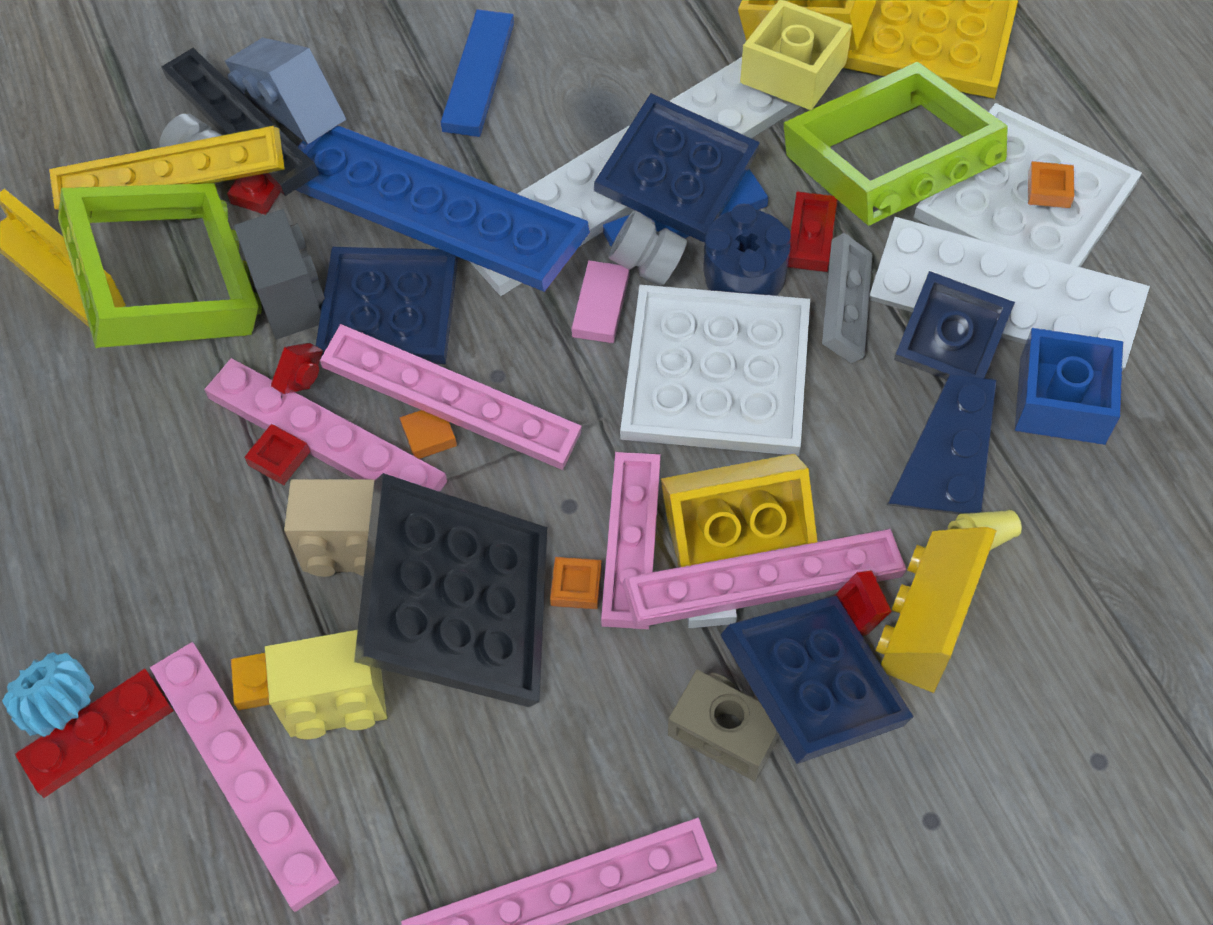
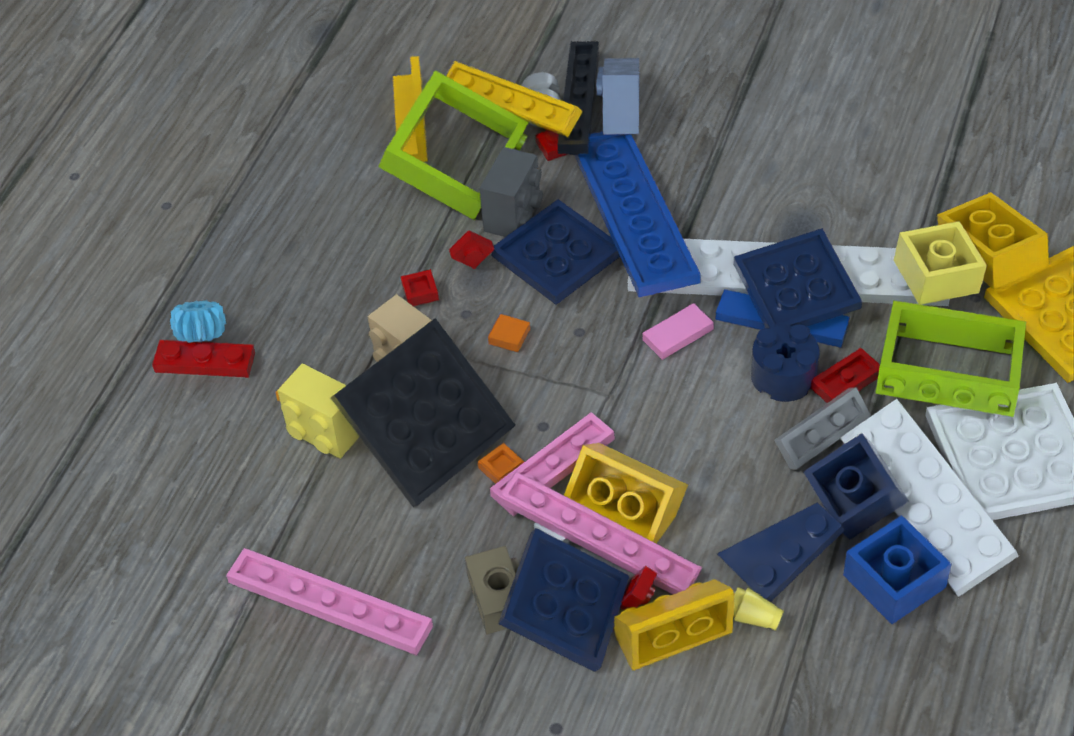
camera: 45 degrees right, 10 degrees down
bright pink plate [150,642,339,912] -> none
bright pink plate [204,358,447,492] -> none
bright pink plate [320,324,582,470] -> none
blue tile [441,9,514,137] -> none
light grey wheel [608,210,687,286] -> none
white plate [620,285,810,456] -> none
orange plate [1028,161,1074,208] -> none

